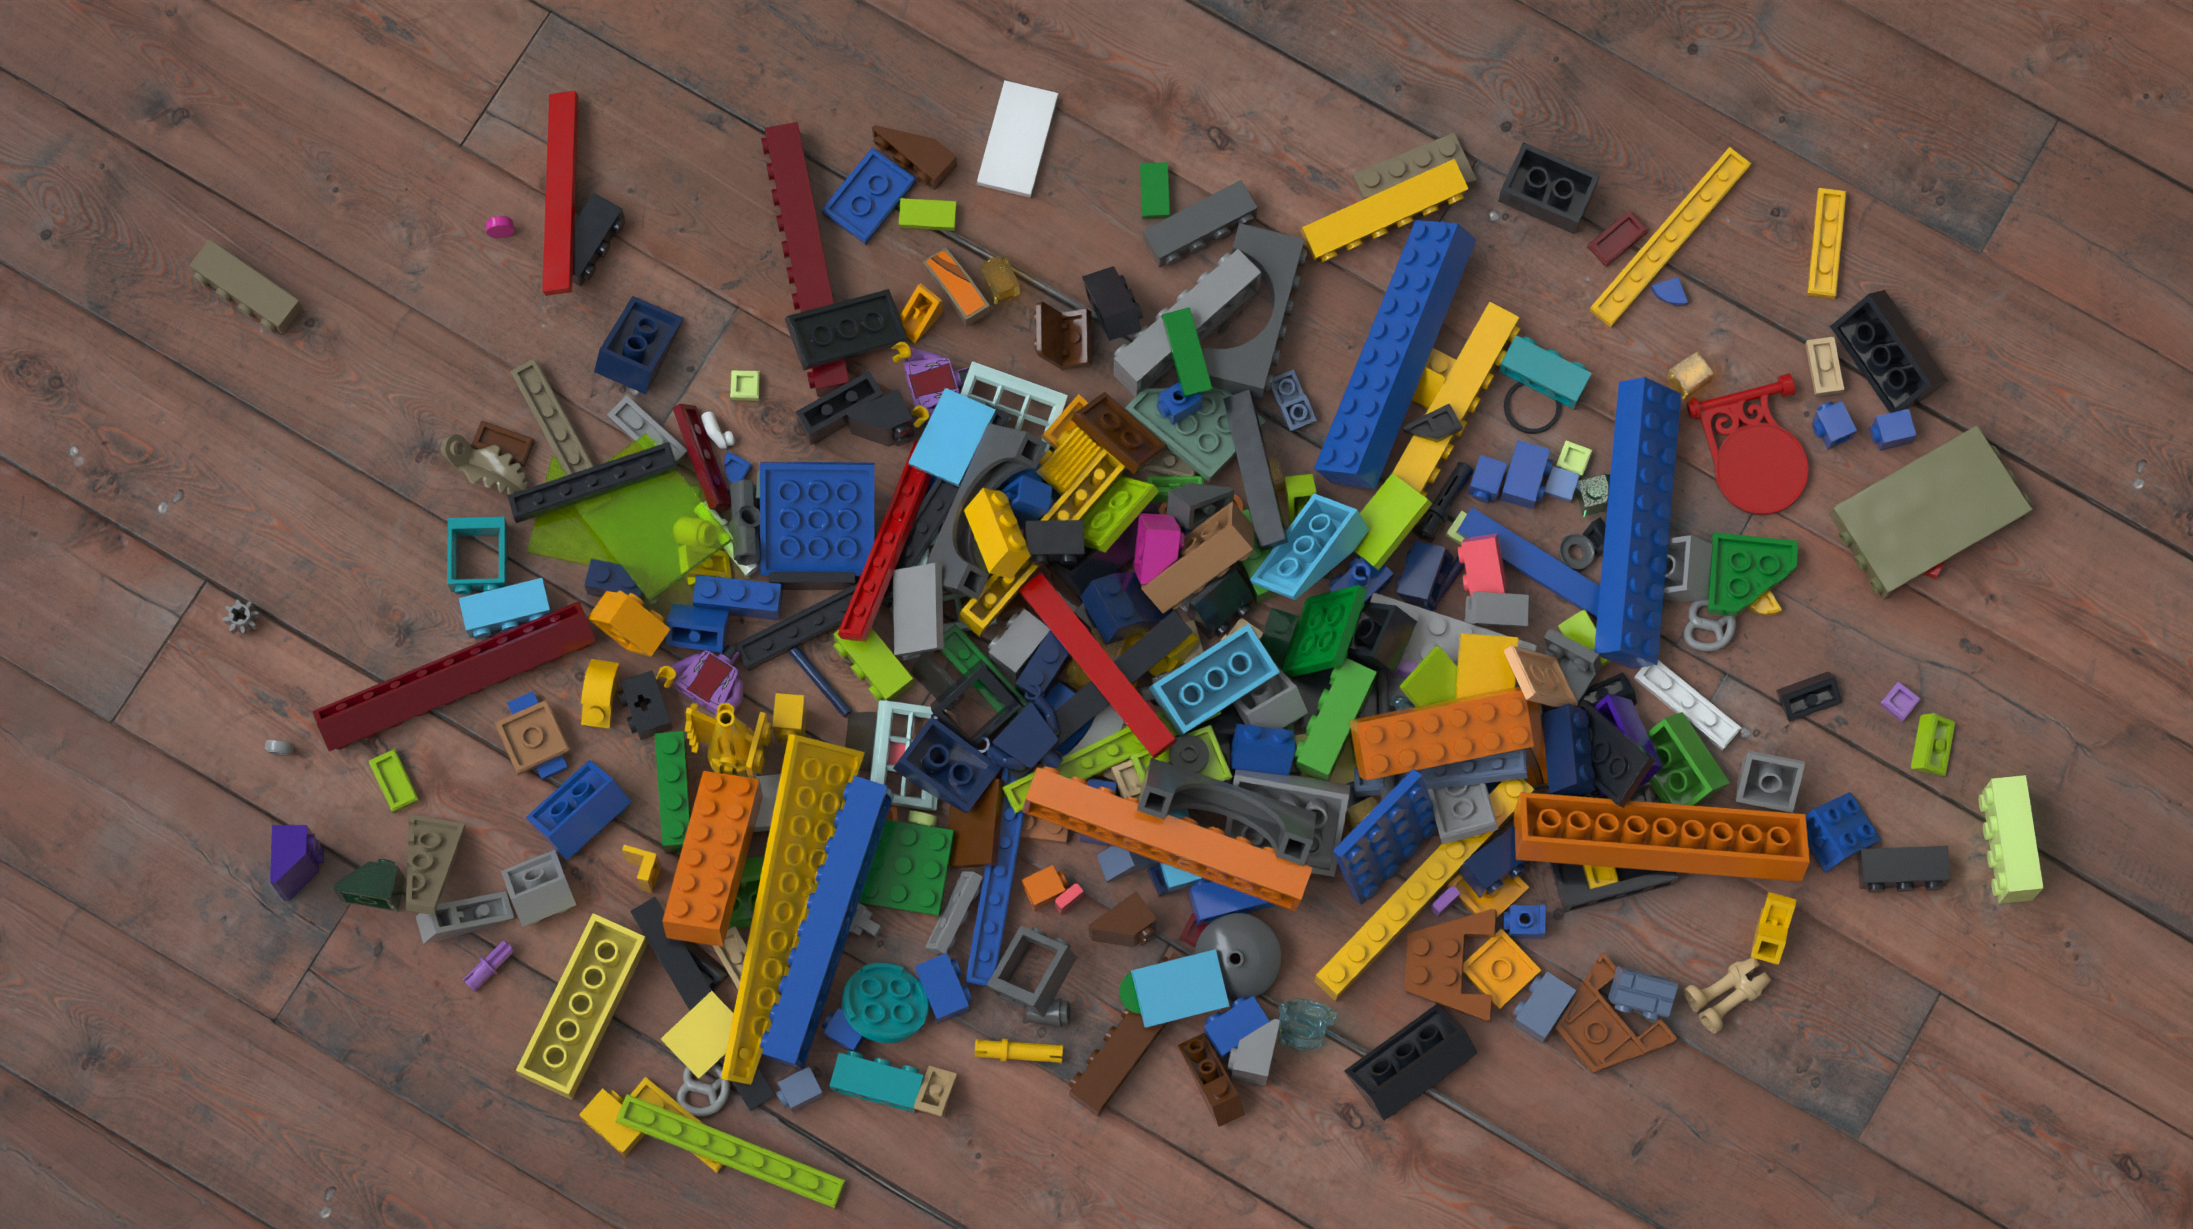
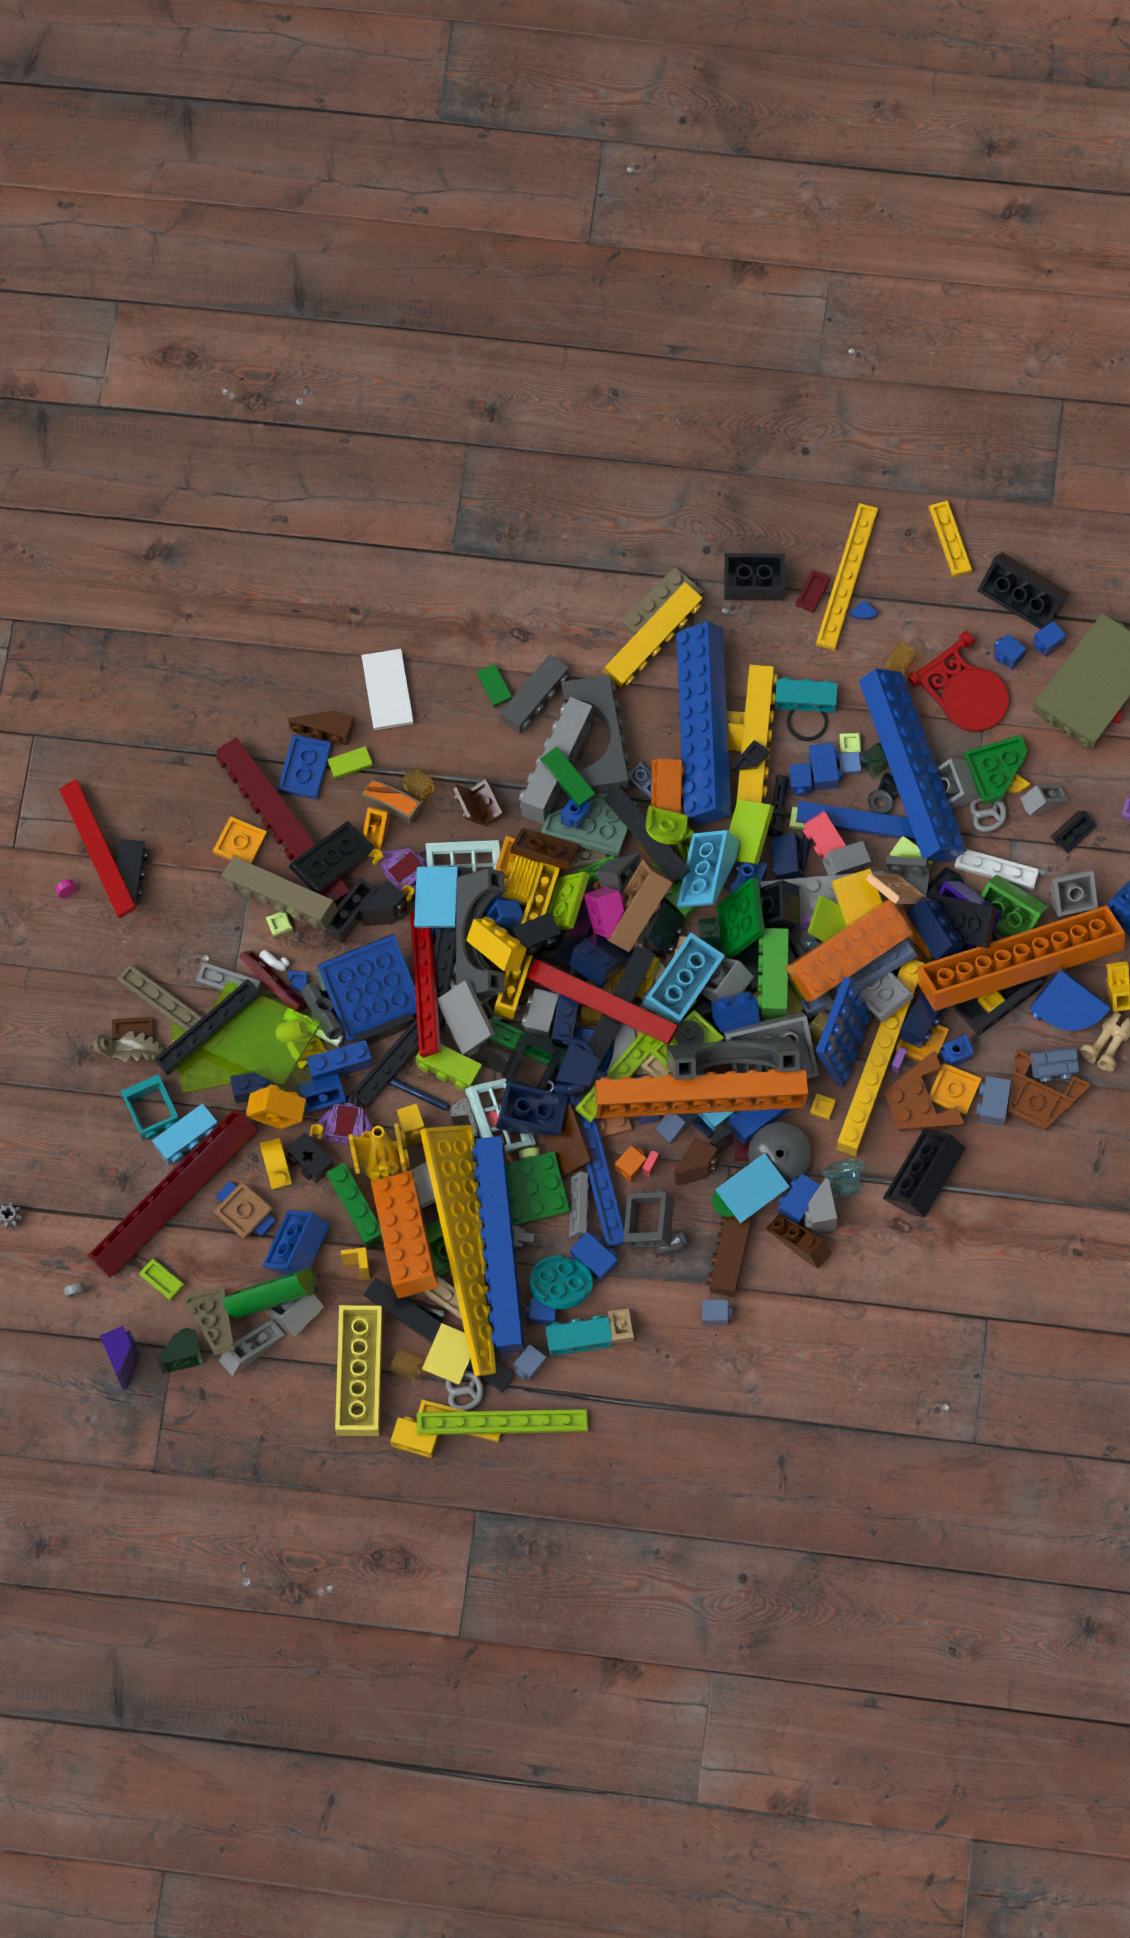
camera: 20 degrees left, 5 degrees down
medium lavender axle [462,941,514,992] -> none
dark blue slope [594,296,683,394] -> none
yellow pin [974,1038,1063,1064] -> none
black brick [1082,266,1143,341] -> none
tan plate [1805,337,1844,397] -> none
none -> light orange tile [213,816,268,864]
none -> dark tan brick [221,856,339,930]
none -> green brick [222,1267,315,1319]
none -> clear yellow brick [390,1349,424,1383]
none -> lime tile [645,806,688,845]
none -> orange brick [651,759,684,814]
none -> sand blue brick [702,1300,732,1326]
none -> black slope [710,1125,733,1154]
none -> yellow tile [810,1093,836,1121]
none -> light grey slope [1020,784,1069,815]
none -> blue brick [1030,967,1110,1031]

